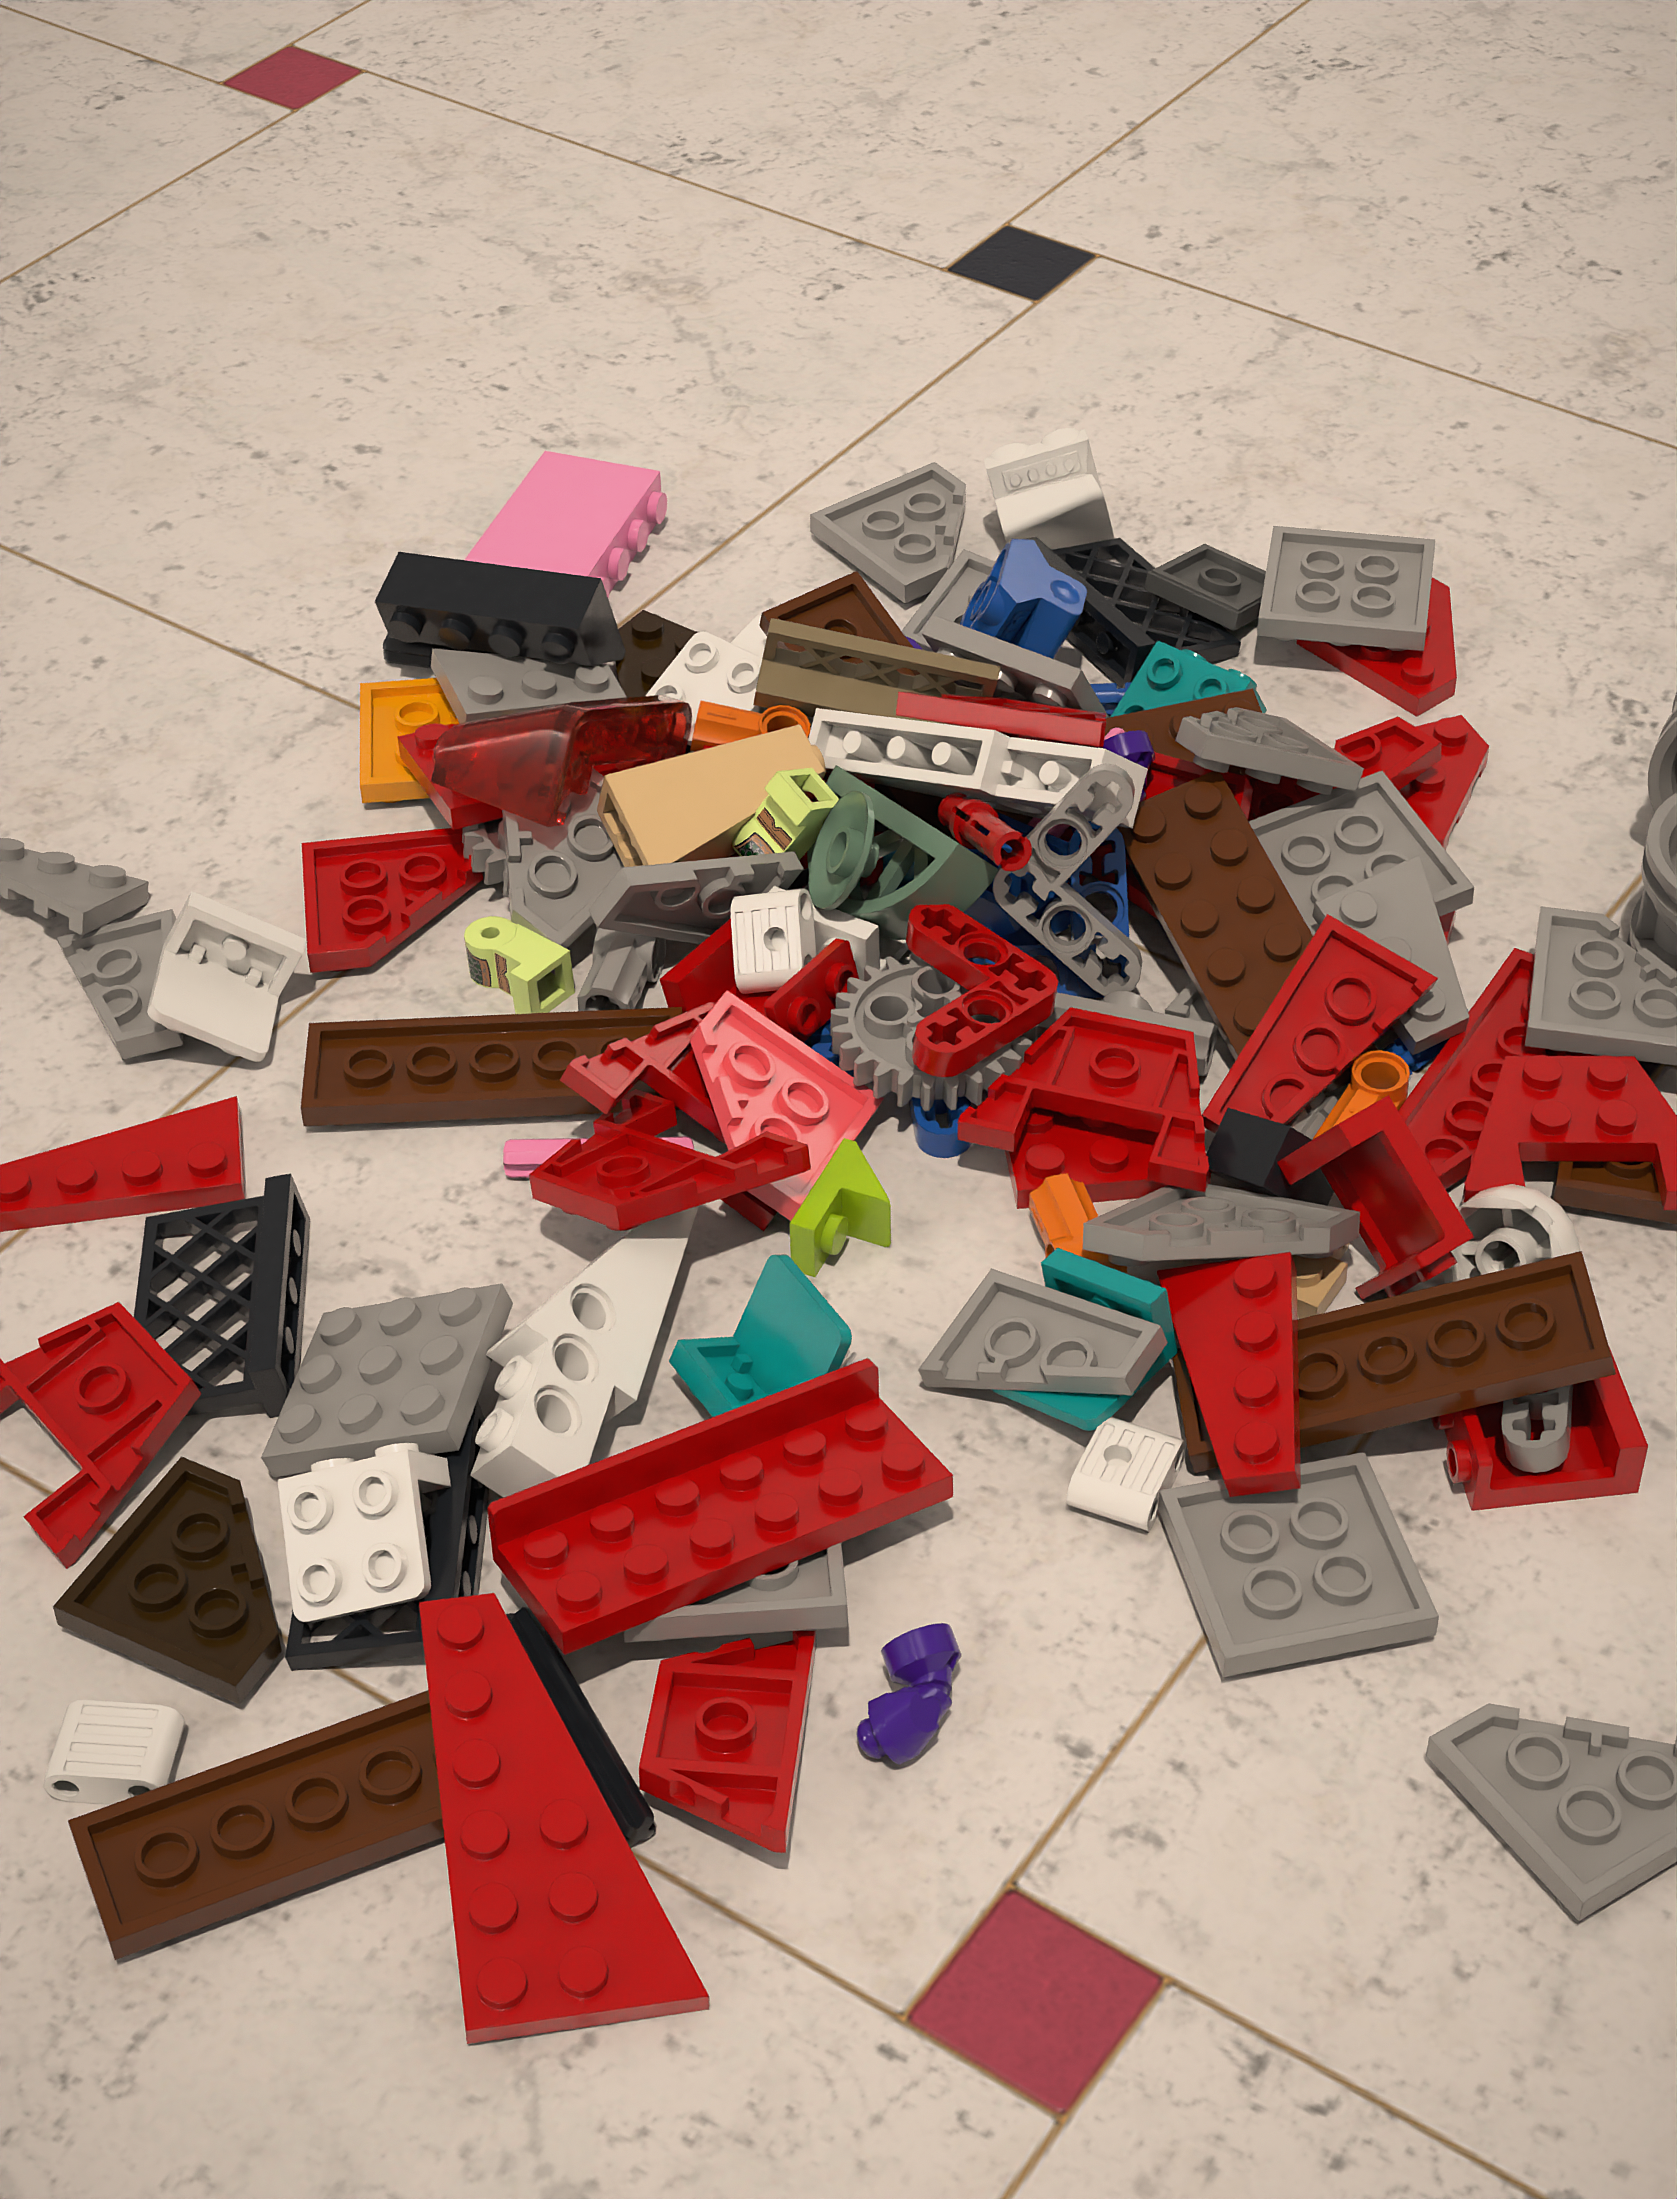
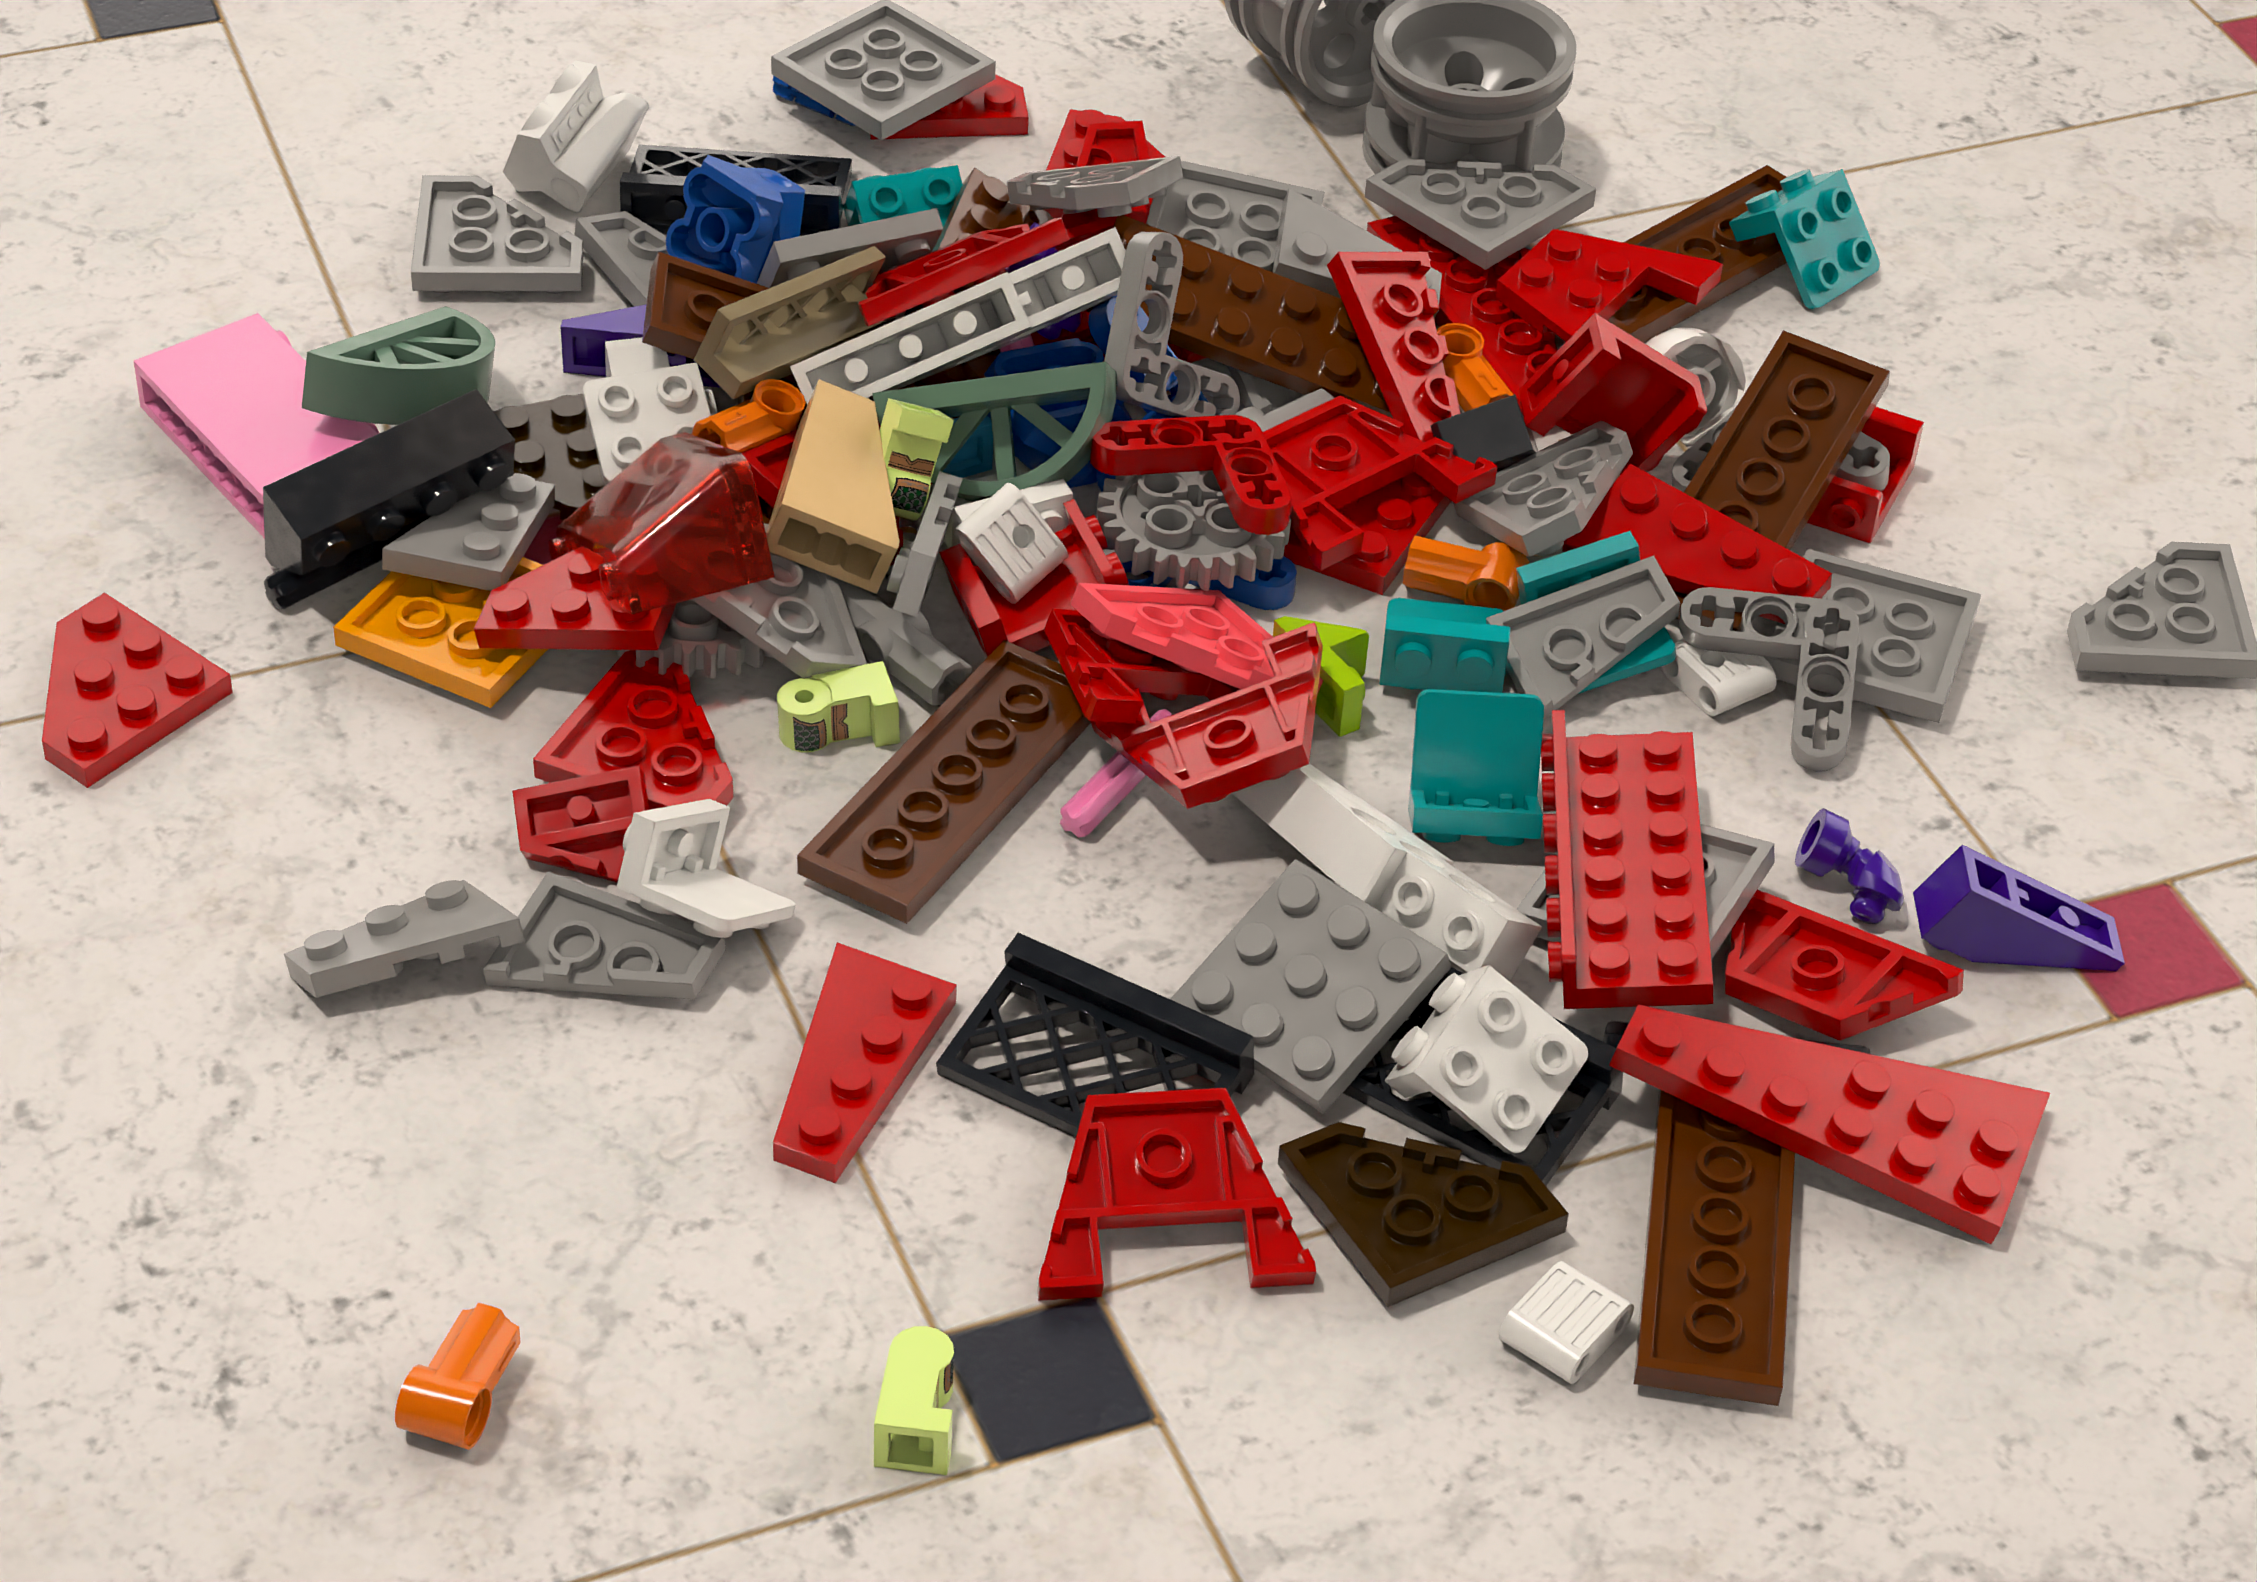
camera: 60 degrees left, 0 degrees up
sand green dish [808,790,879,911] -> none
red pin [938,792,1032,871] -> none
dark grey plate [1144,544,1266,631] -> none
none -> plate [42,592,233,788]
none -> sand green window [302,306,495,425]
none -> red wing [512,765,649,883]
none -> teal bracket [1379,598,1511,693]
none -> light grey beam [1679,587,1860,772]
none -> dark purple slope [1913,845,2125,971]

